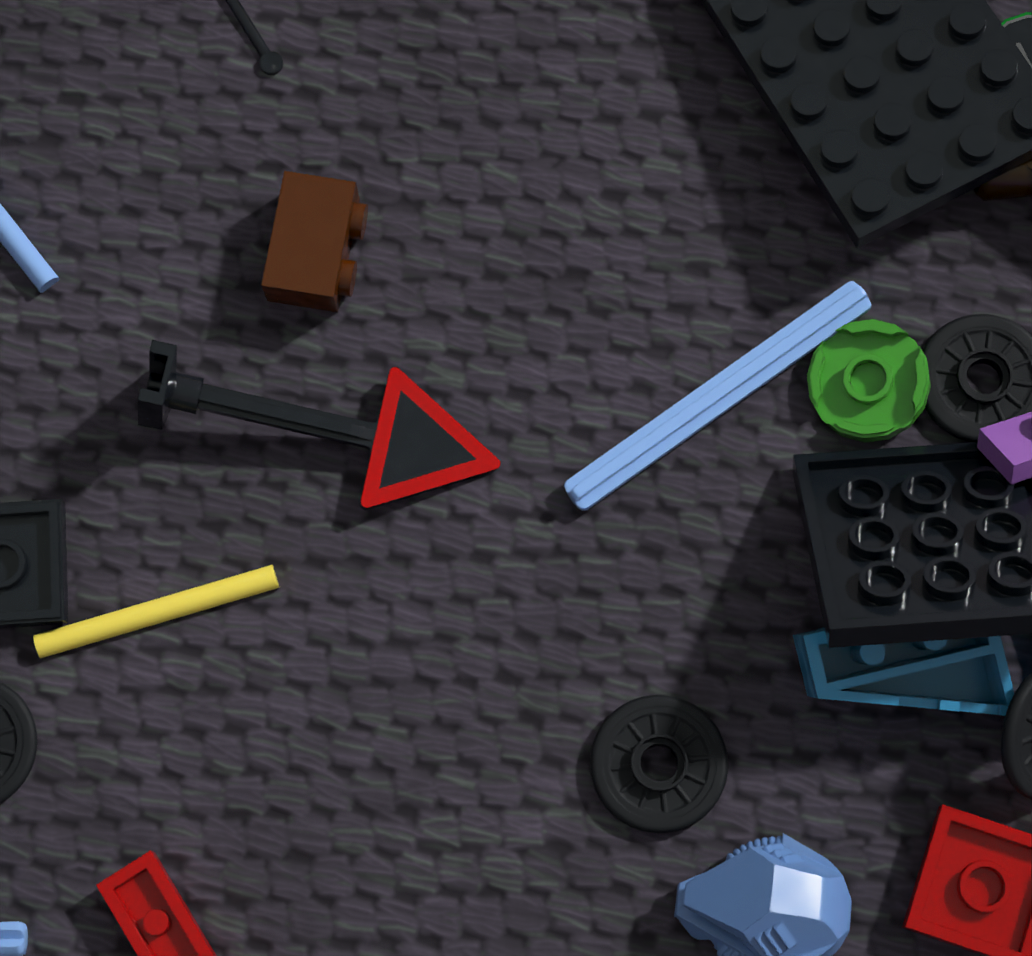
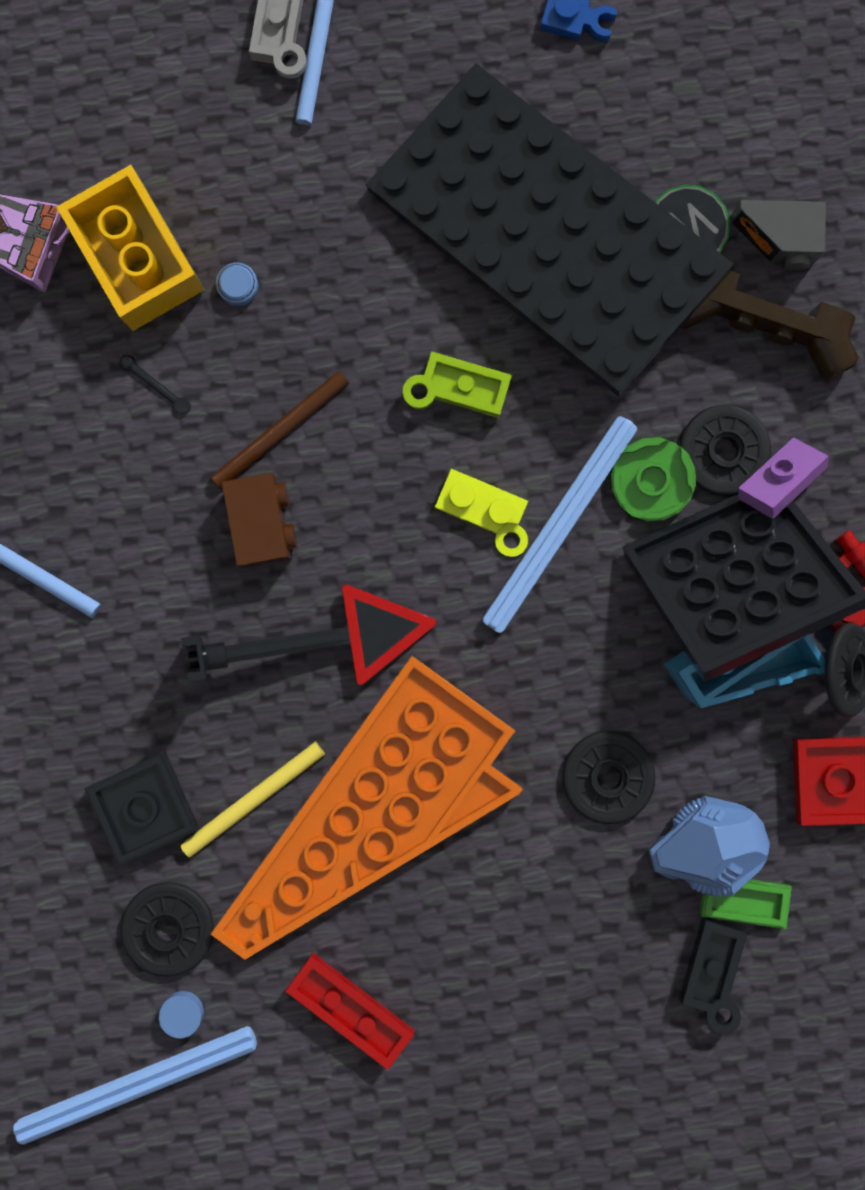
camera: 20 degrees left, 10 degrees up
none -> orange wing [210,656,523,960]
none -> reddish brown bar [211,371,349,489]
none -> lime hinge [403,351,512,418]
none -> neon yellow hinge [435,469,528,557]

